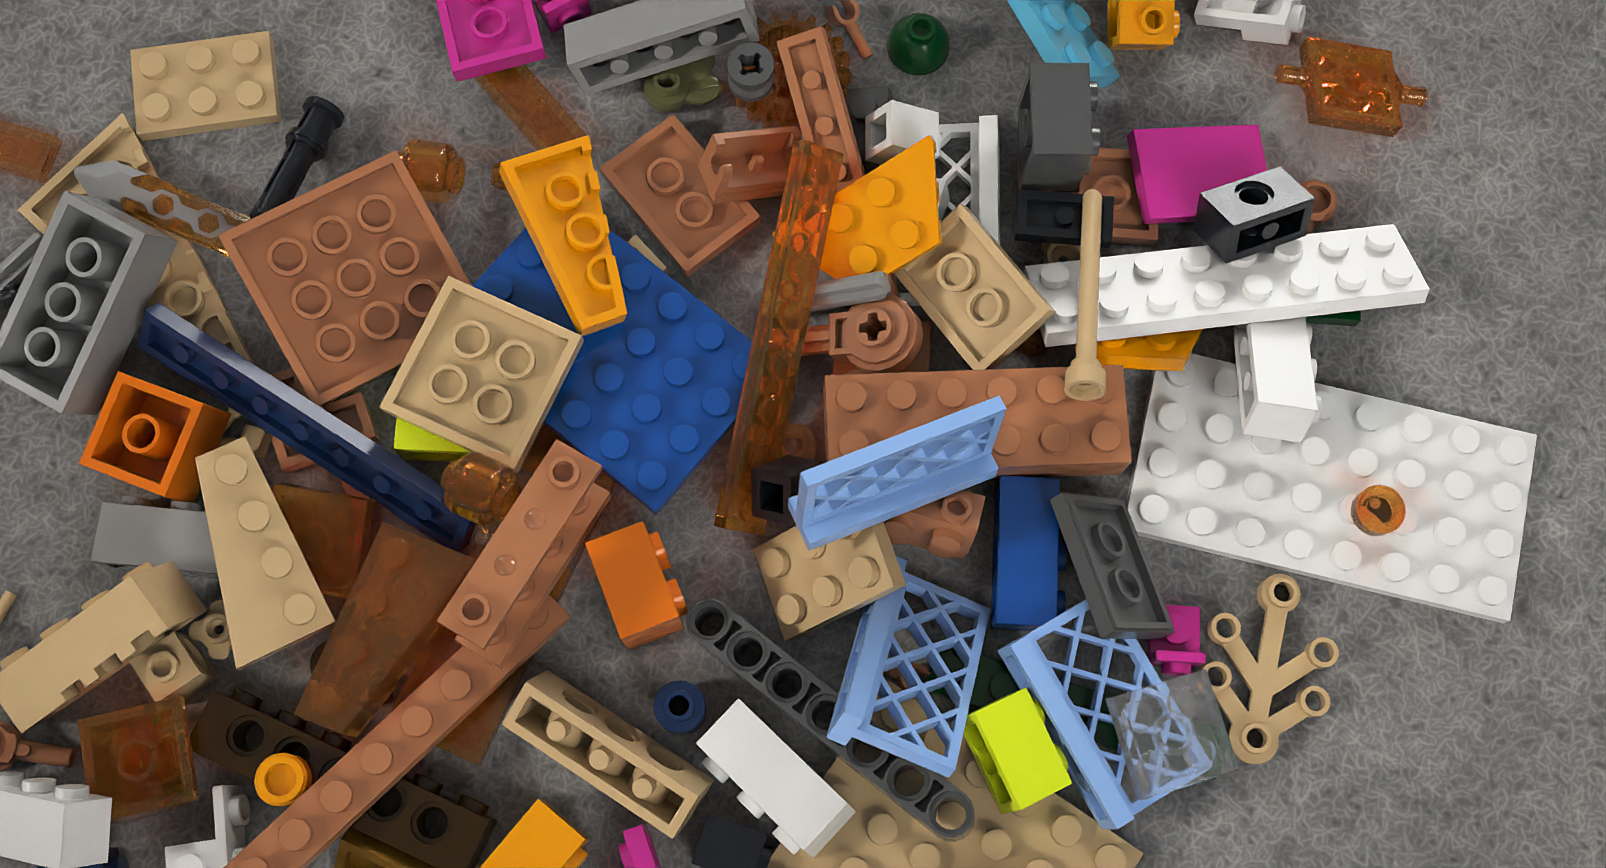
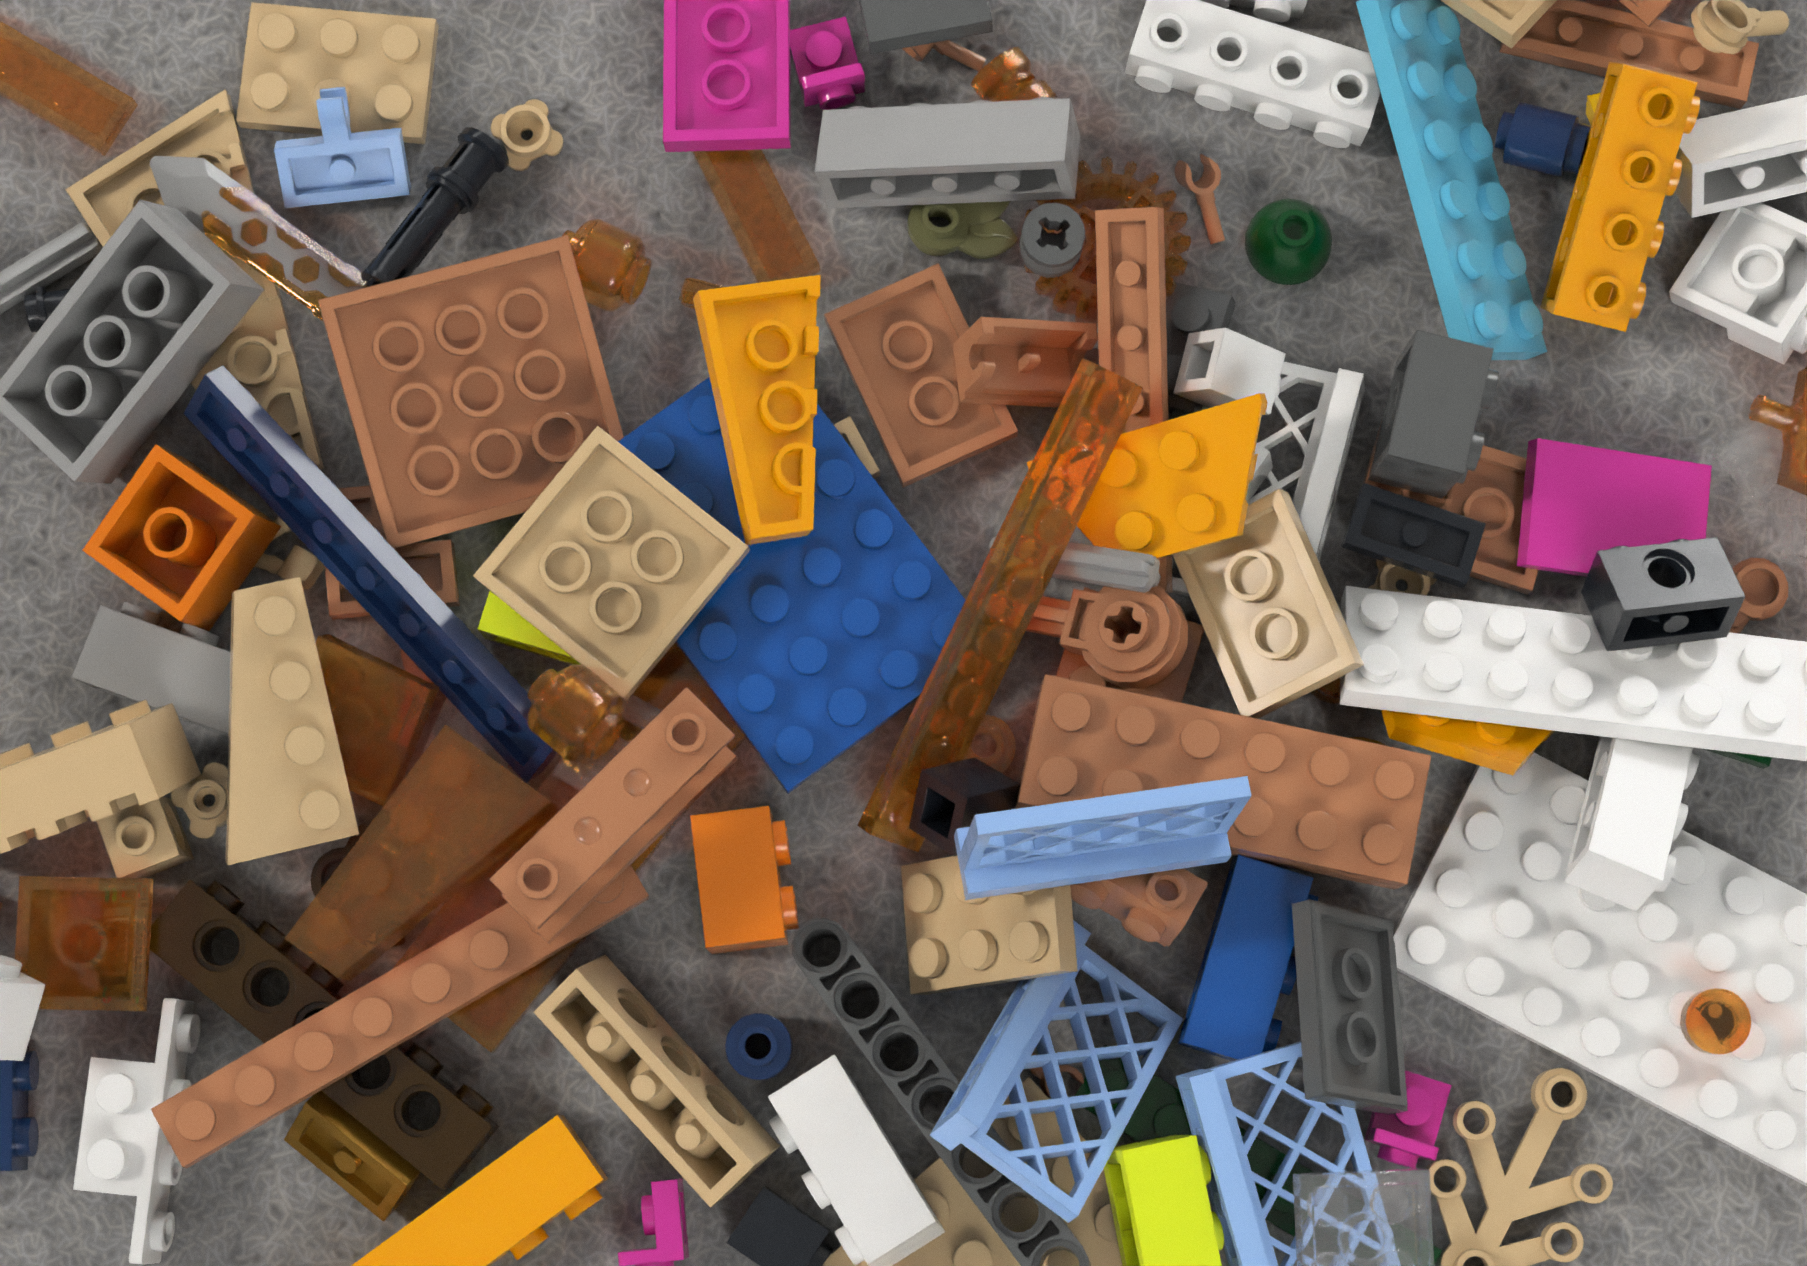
camera: 15 degrees right, 5 degrees up
light orange tile [254,753,312,807] -> none
tan piece [1064,189,1106,401] -> none
none -> light blue plate [274,87,411,208]
none -> tan plate [491,99,563,171]

